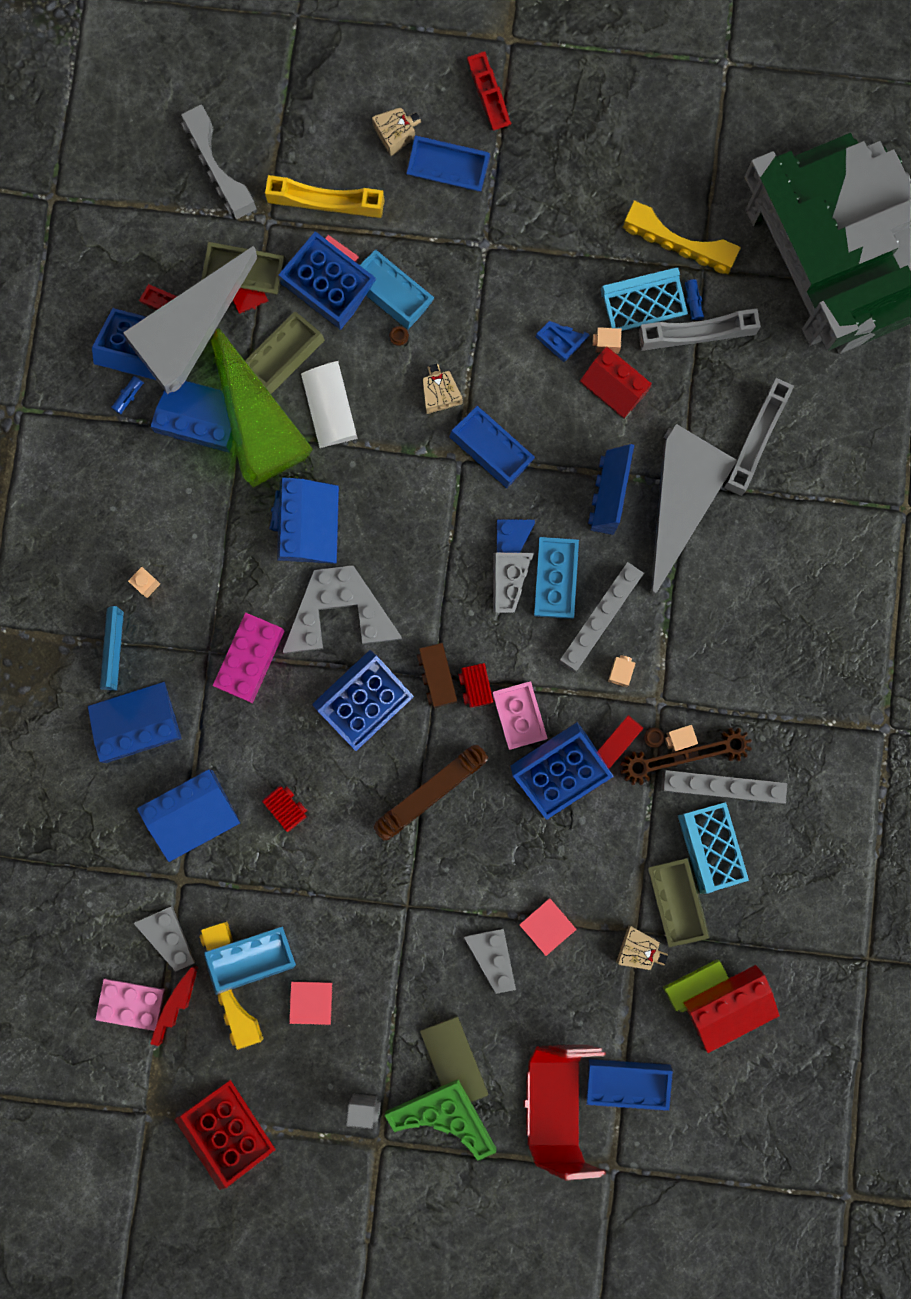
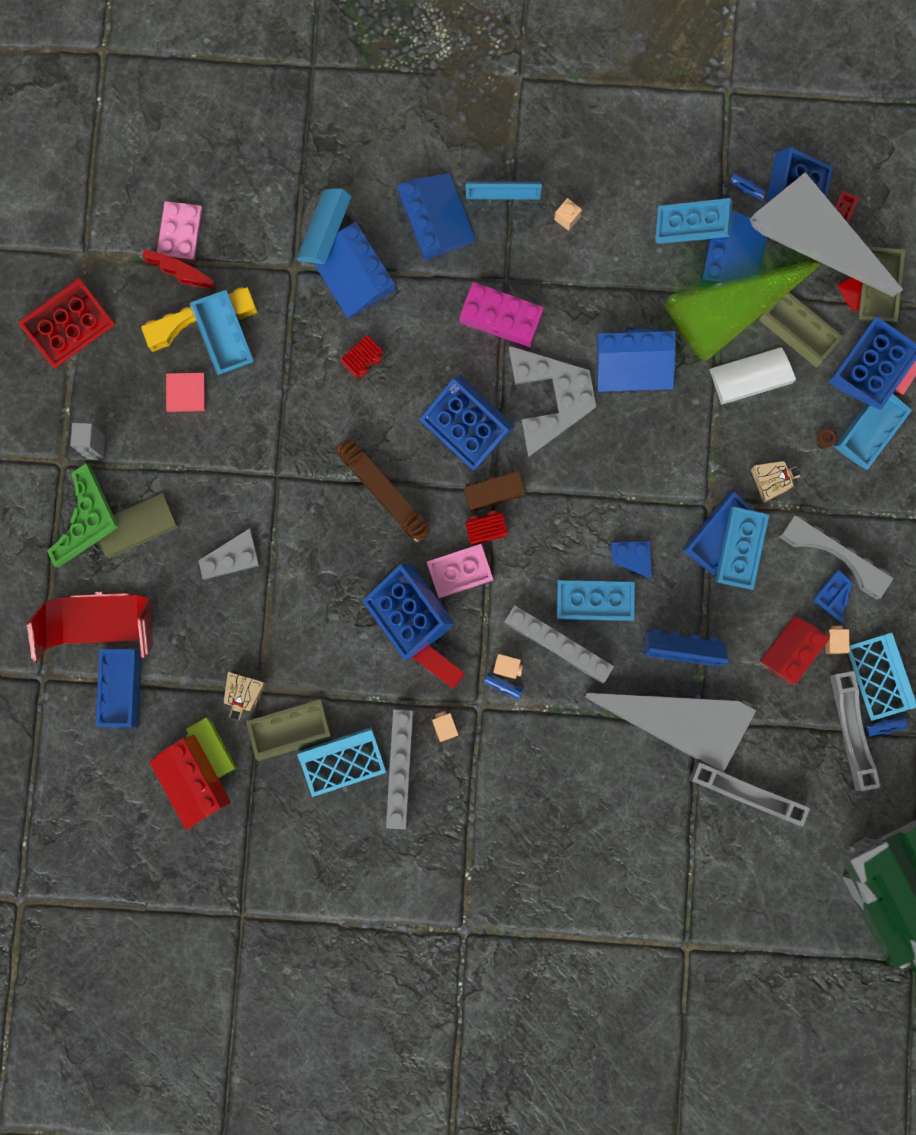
camera: 90 degrees right, 0 degrees up
light grey wing [134,906,196,972] -> none
light grey wing [493,553,534,613] -> none
coral tile [519,898,577,956] -> none
reddish brown arm [620,728,752,785] -> none
reddish brown plate [644,728,664,748] -> none
none -> dark azure slope [296,189,351,264]
none -> blue pin [483,672,523,700]
none -> dark azure plate [655,198,733,244]
none -> dark azure plate [715,507,769,590]
none -> light grey arch [779,516,894,600]

